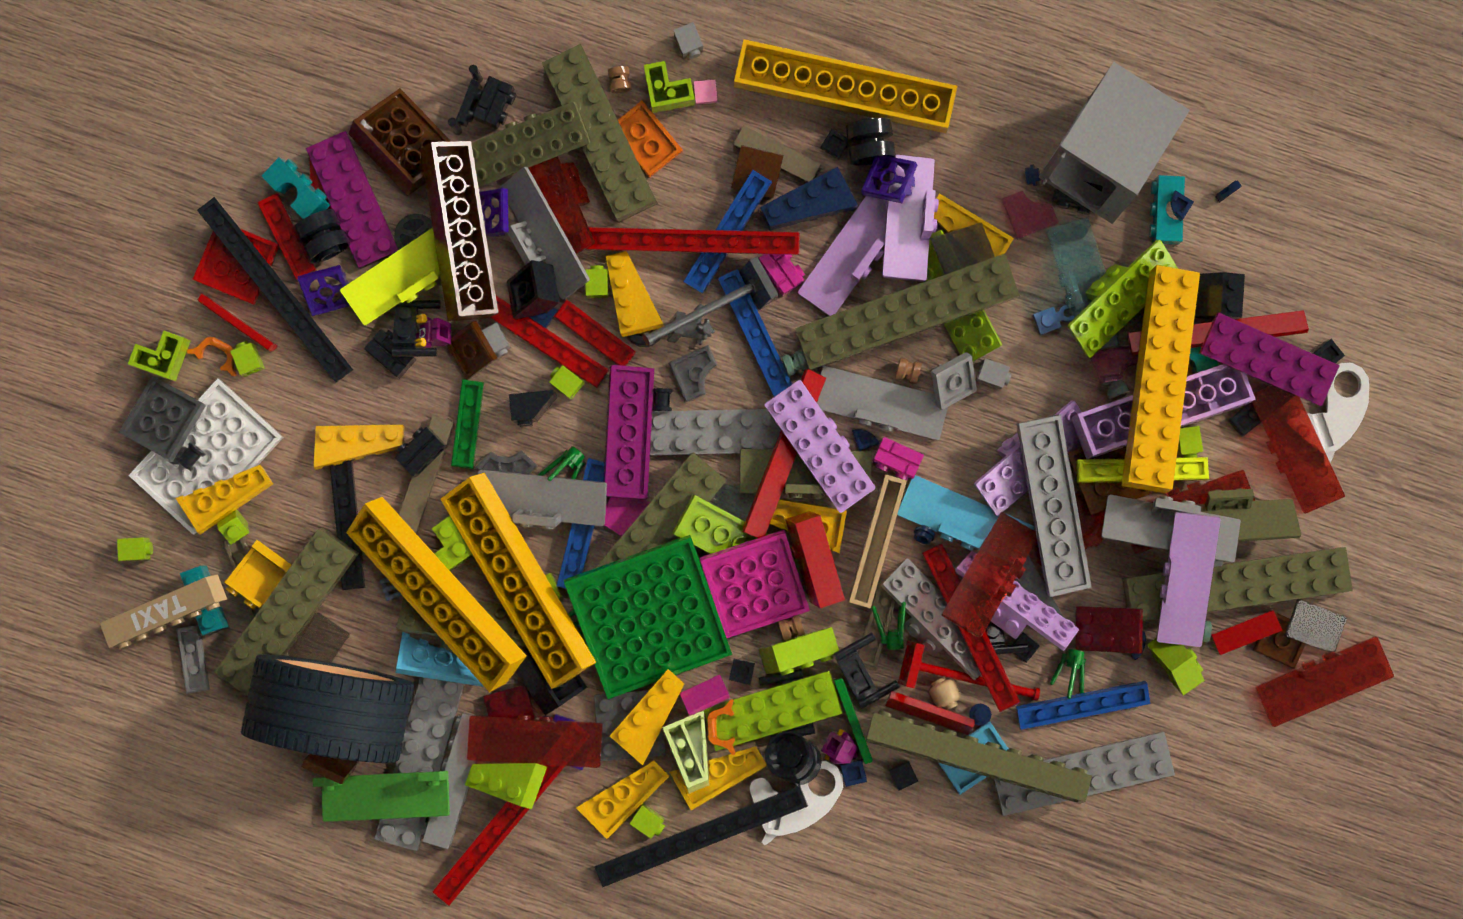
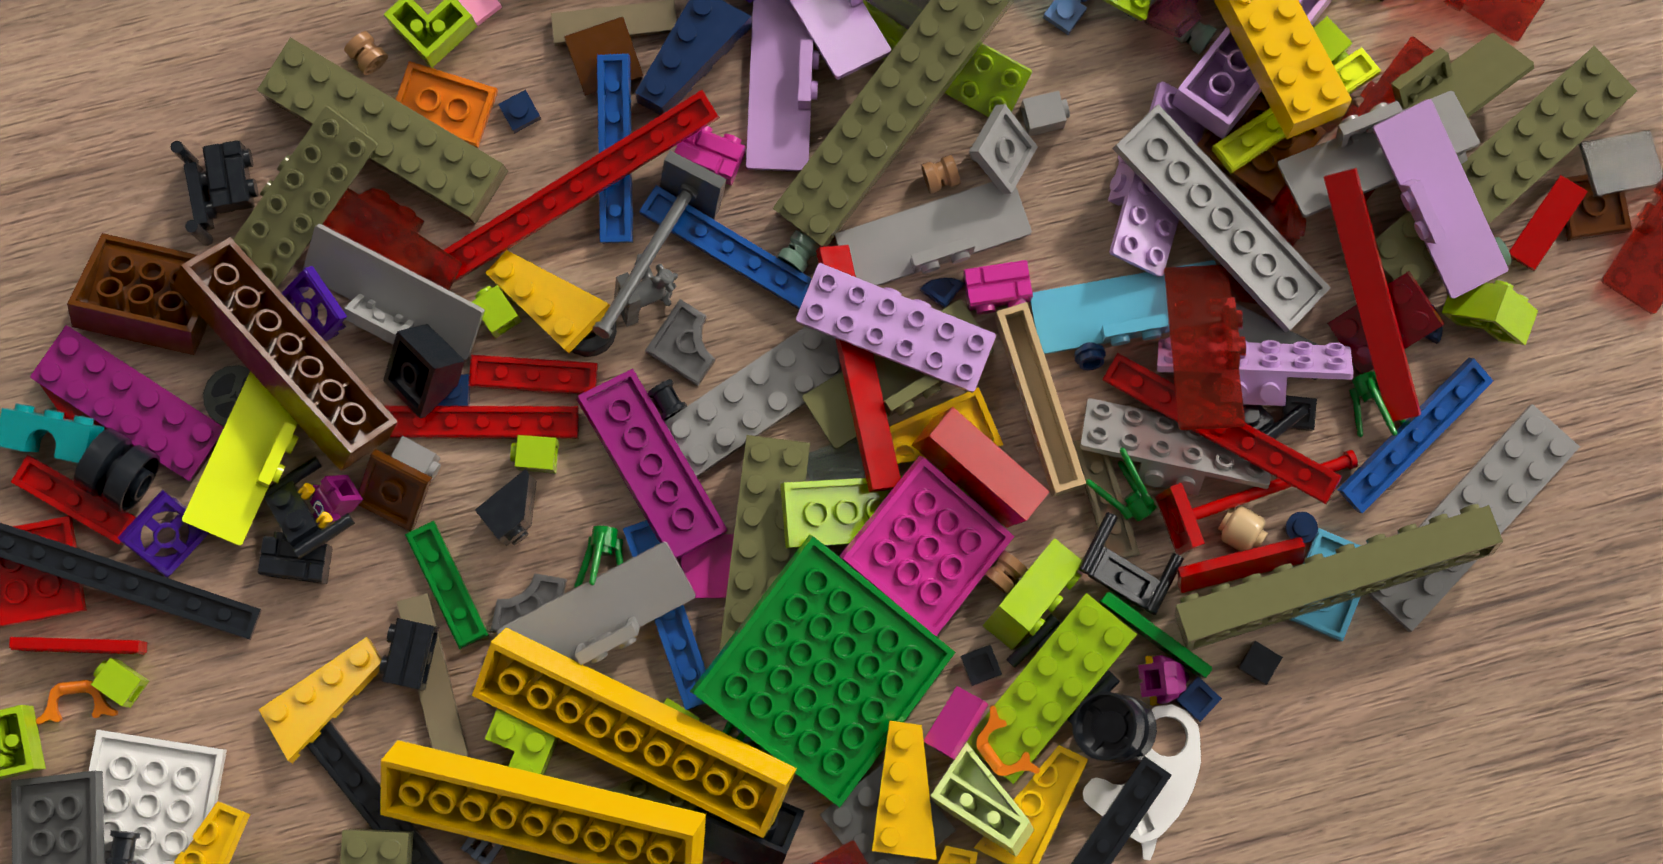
camera: 40 degrees left, 5 degrees down
none -> dark blue plate [498,89,541,134]
none -> red tile [1323,167,1421,422]

